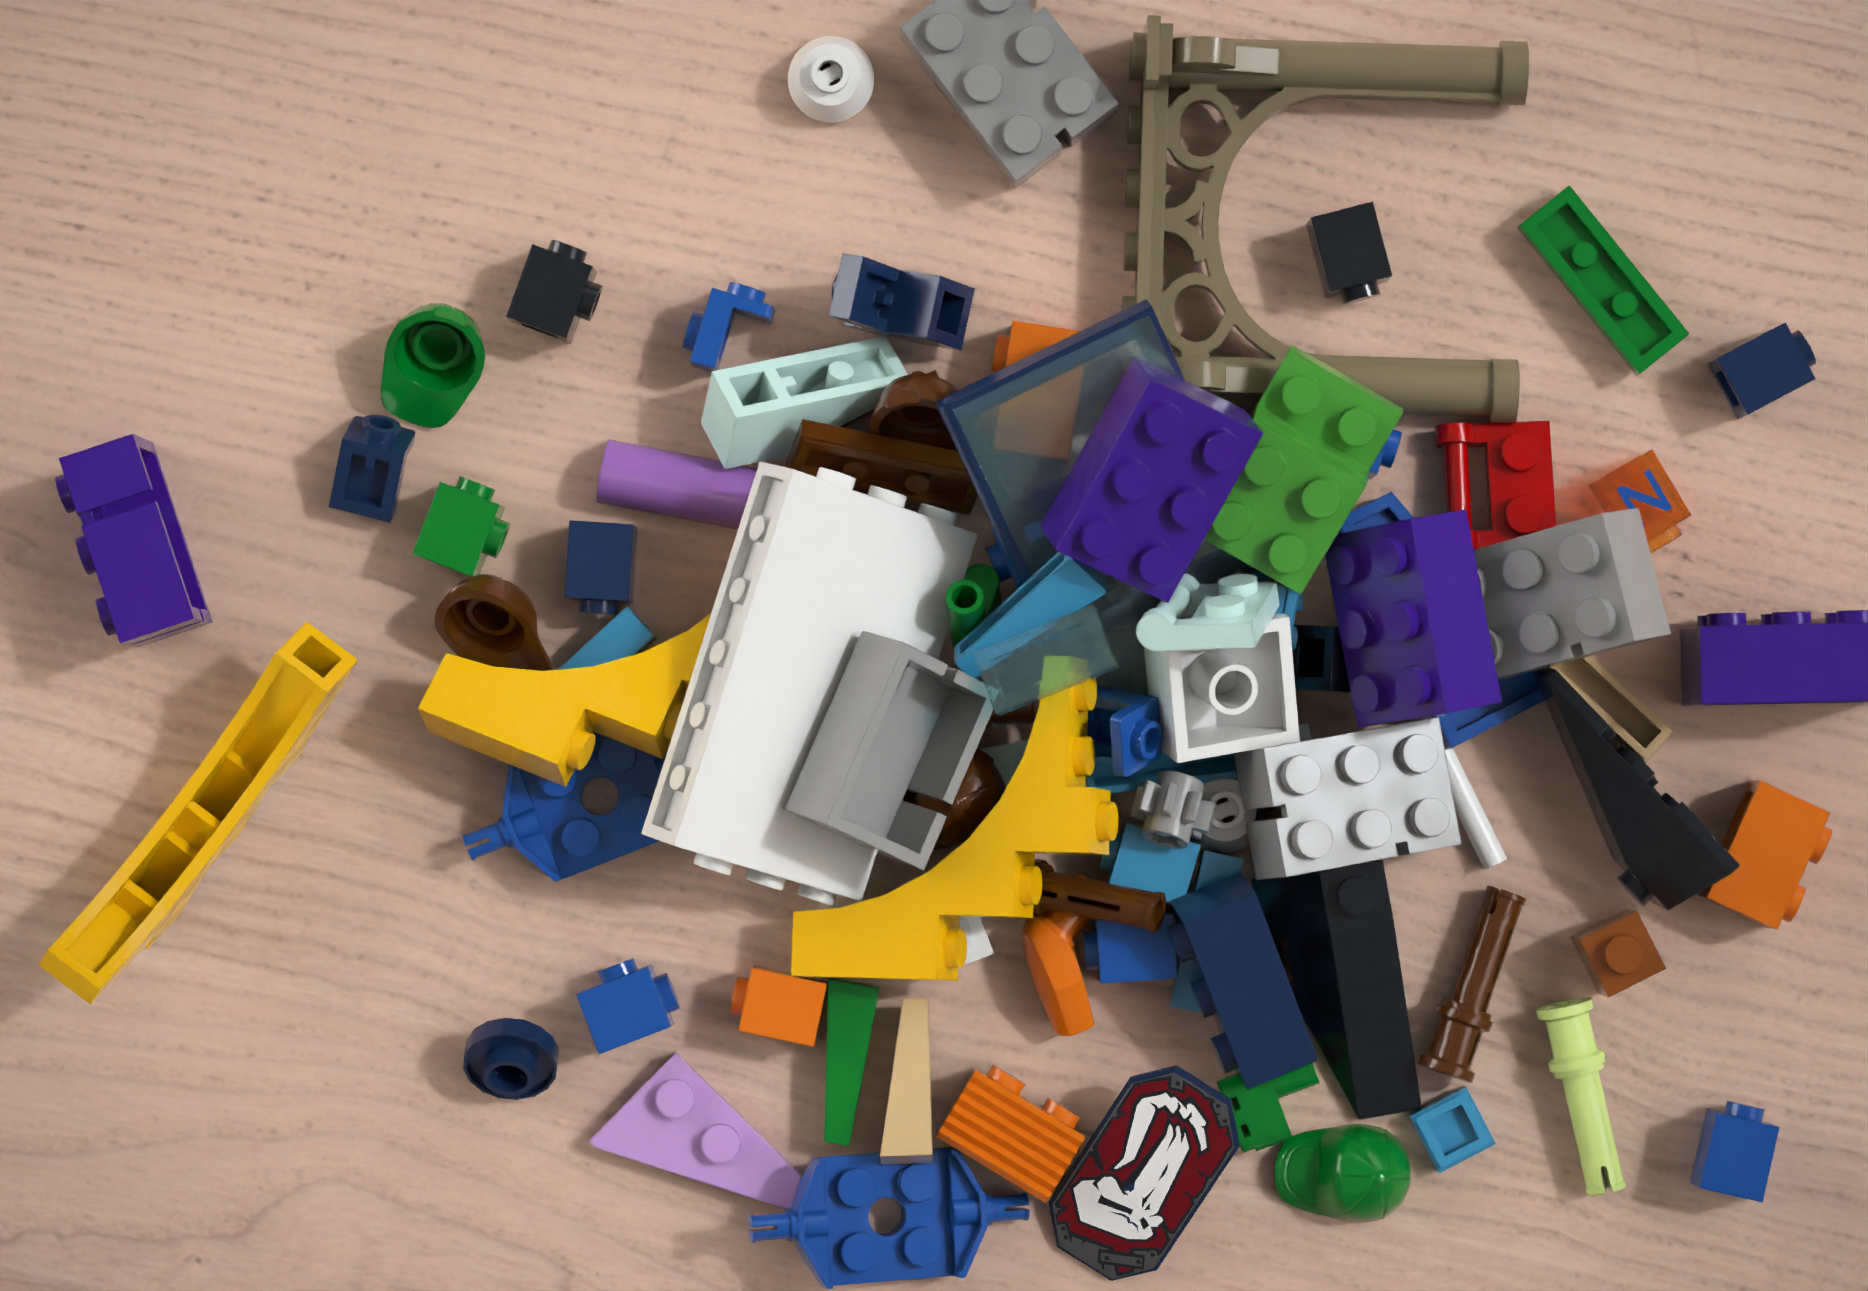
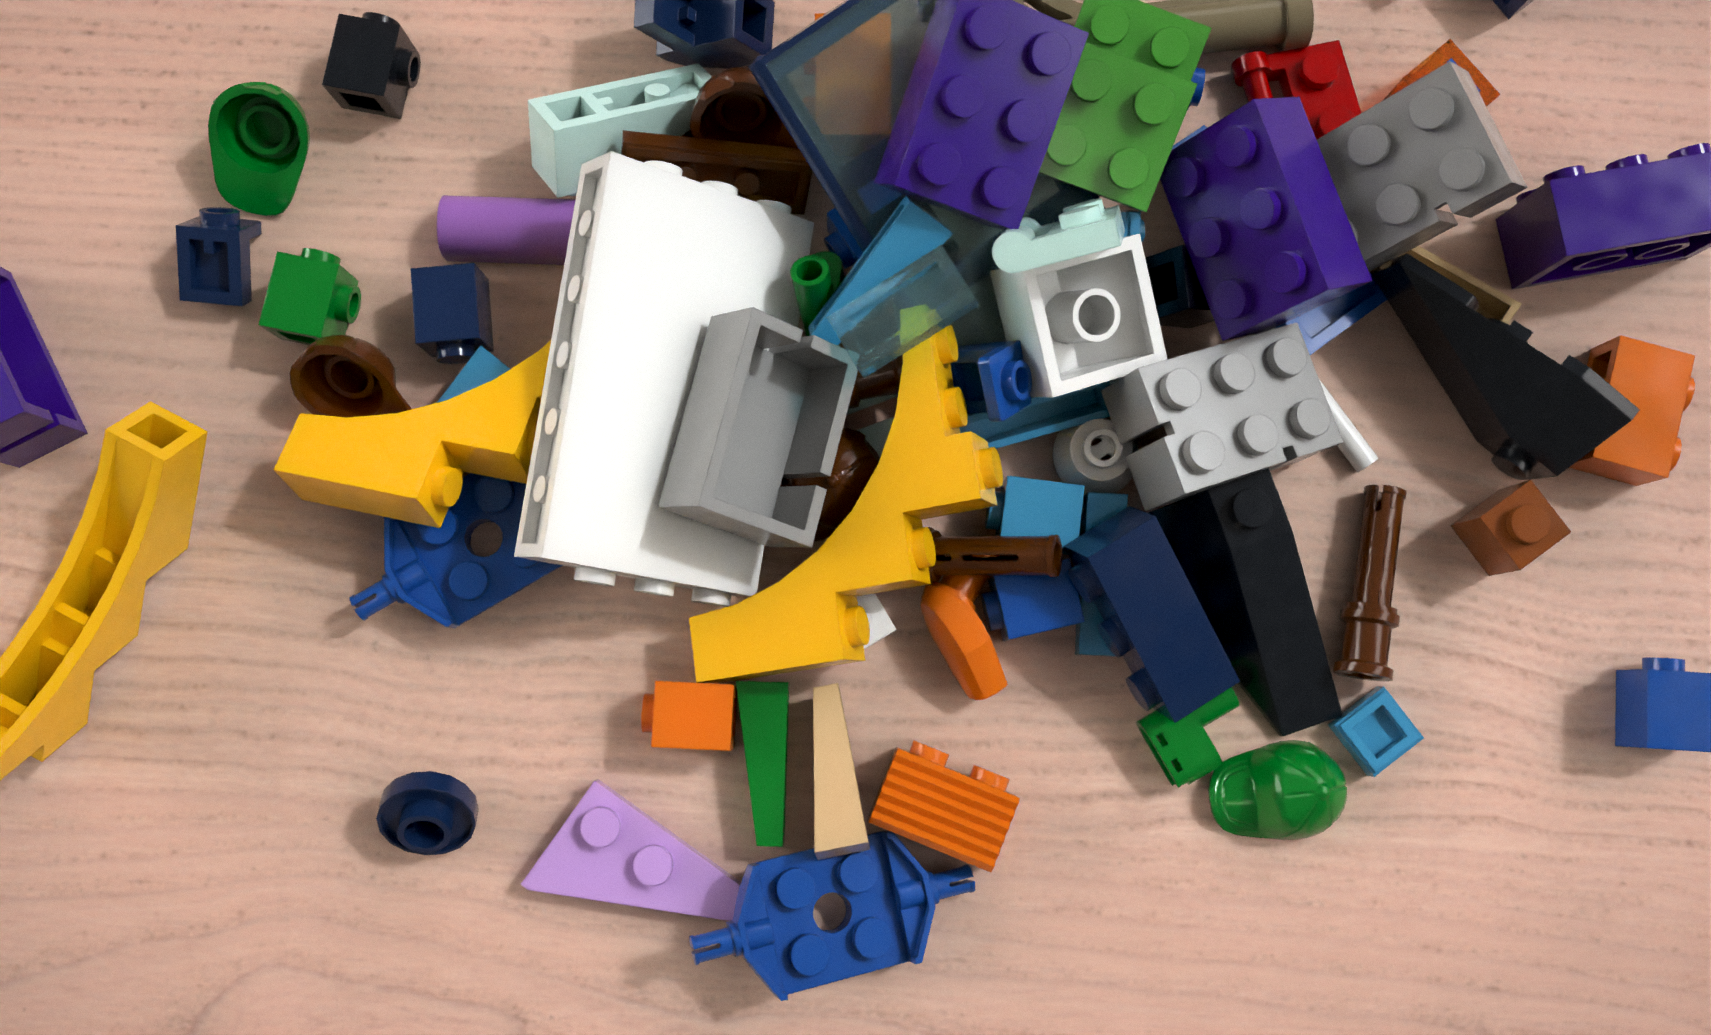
camera: 15 degrees left, 5 degrees down
blue brick [576,958,680,1054] -> none
blue bracket [683,282,775,372] -> none
shield [1048,1065,1240,1281] -> none
light grey gear [1130,771,1216,849] -> none
yellowish green pin [1536,997,1627,1196] -> none

